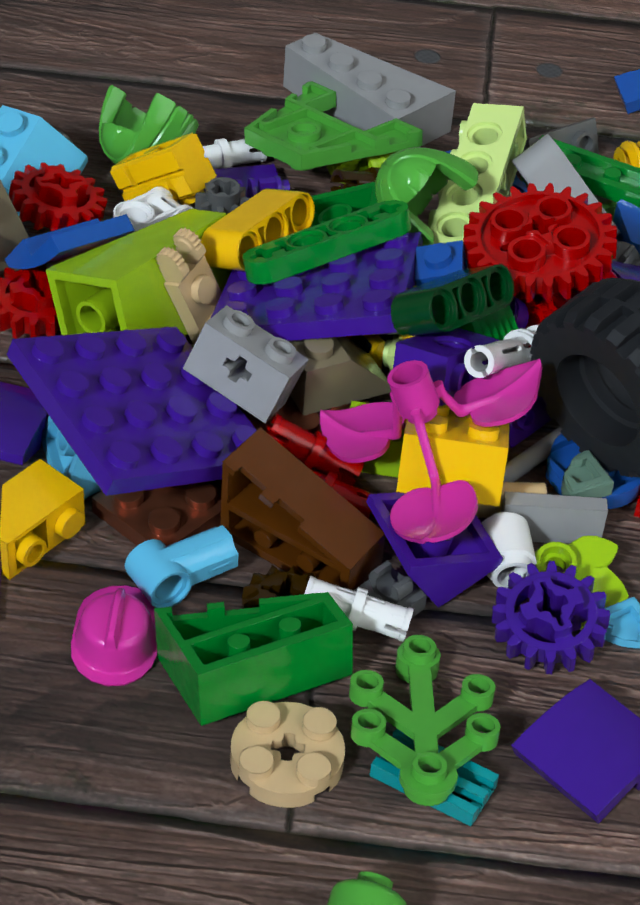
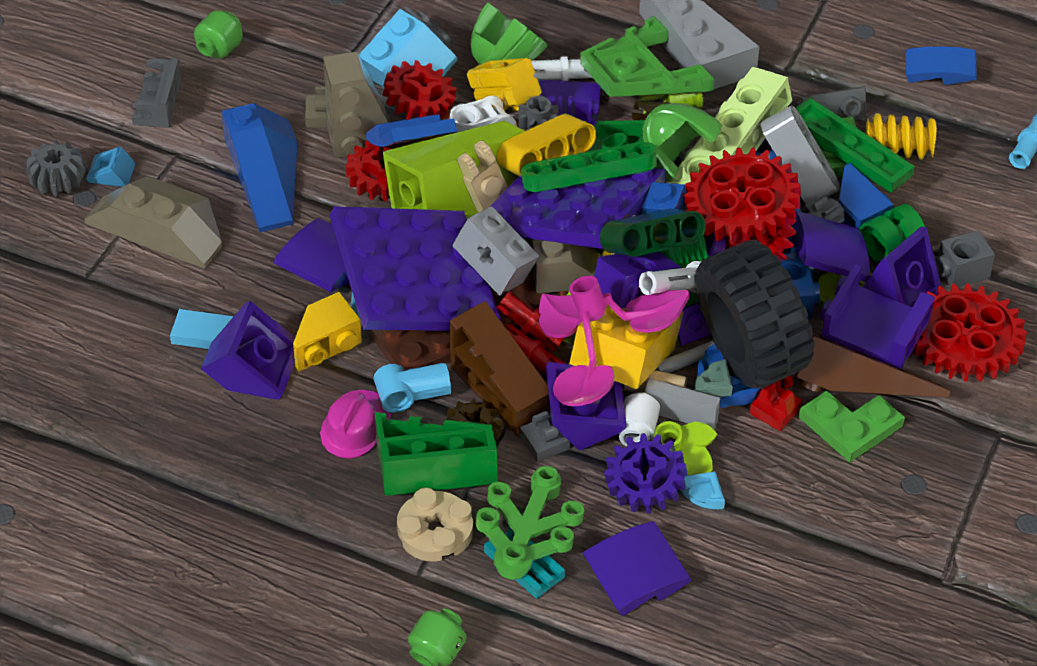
camera: 20 degrees right, 5 degrees up
white pin [304,576,414,642] -> none

